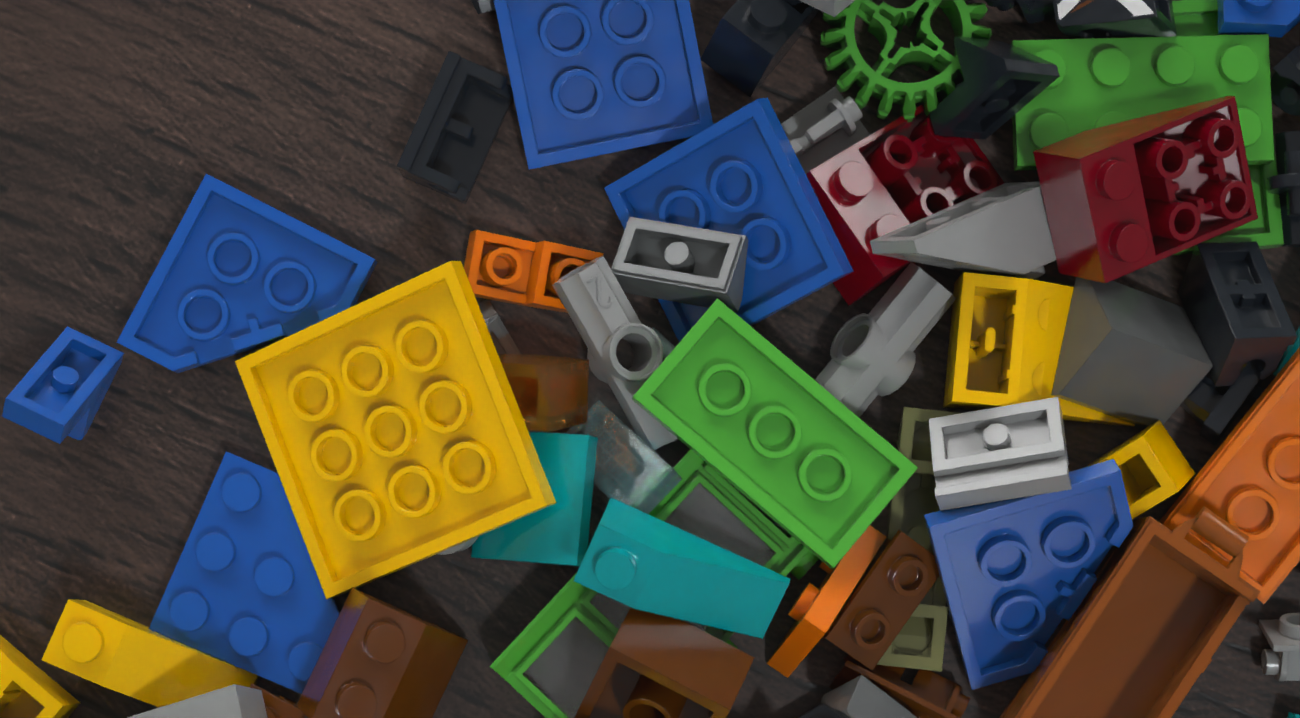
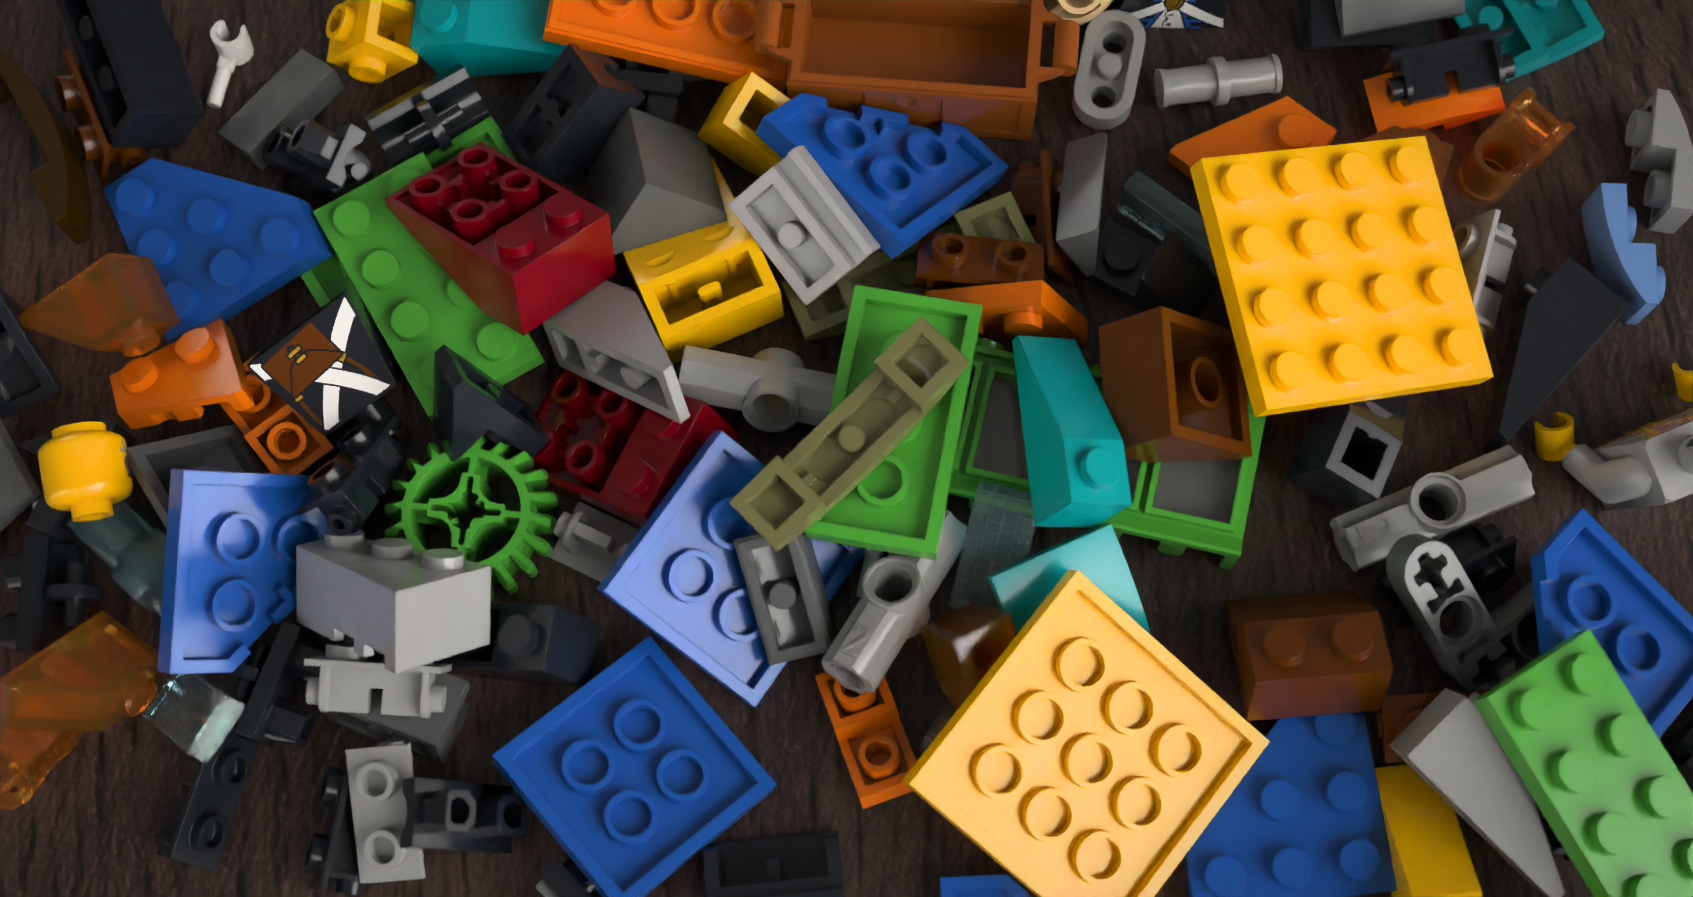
camera: 115 degrees left, 10 degrees down
none -> olive slope [729,316,969,552]

